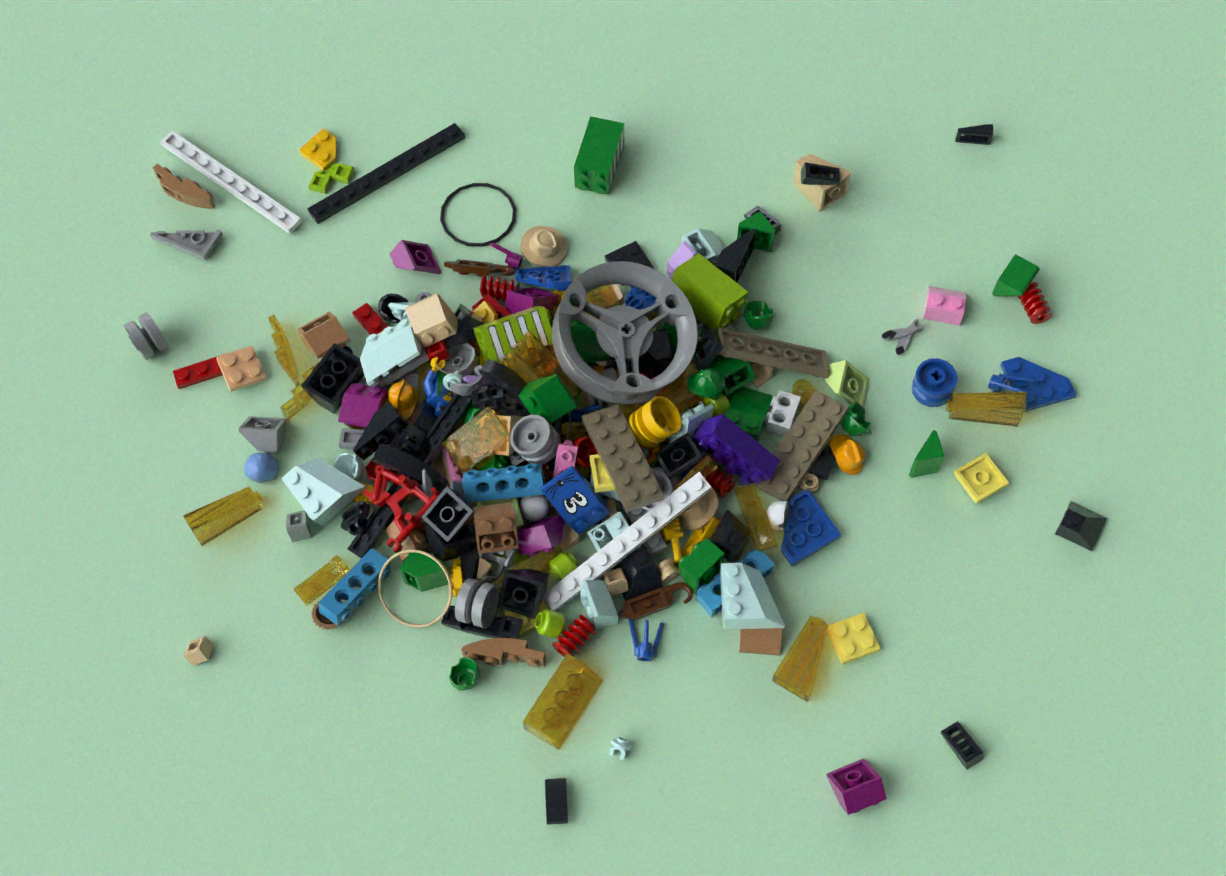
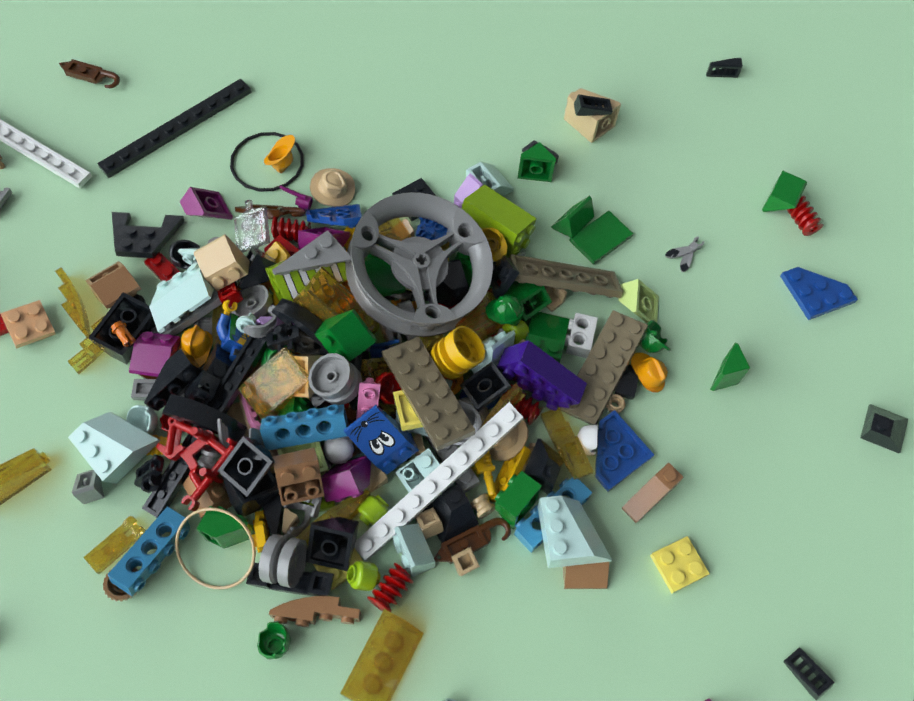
camera: 10 degrees left, 0 degrees up
light grey slope [239,416,287,454] -> none
medium blue hair [244,452,279,483] -> none
yellow plate [299,128,337,171] -> none
lime tile [308,163,355,194] -> none
green brick [574,116,625,195] -> none
blue plant [629,619,664,661] -> none
black slope [713,229,756,283] -> none
green piece [743,301,776,330] -> none
clear yellow slope [772,615,828,702] -> none
clear yellow plate [792,379,815,408] -> none
blue wheel [912,358,958,407] -> none
bright pink slope [923,286,966,326] -> none
clear yellow slope [946,392,1026,427] -> none
light yellow plate [953,453,1009,504] -> none
blue plant [988,373,1034,406] -> none
none -> reddish brown plate [59,59,120,89]
none -> orange pin [111,321,135,347]
none -> black wing [112,212,184,258]
none -> light grey wheel [198,446,221,469]
none -> clear plate [234,200,270,253]
none -> light orange piece [264,135,295,173]
none -> light grey wing [272,230,351,276]
none -> tan slope [451,547,480,576]
none -> yellow piece [482,228,508,262]
none -> green slope [551,195,594,238]
none -> green tile [569,211,633,265]
none -> medium nougat slope [622,463,684,523]

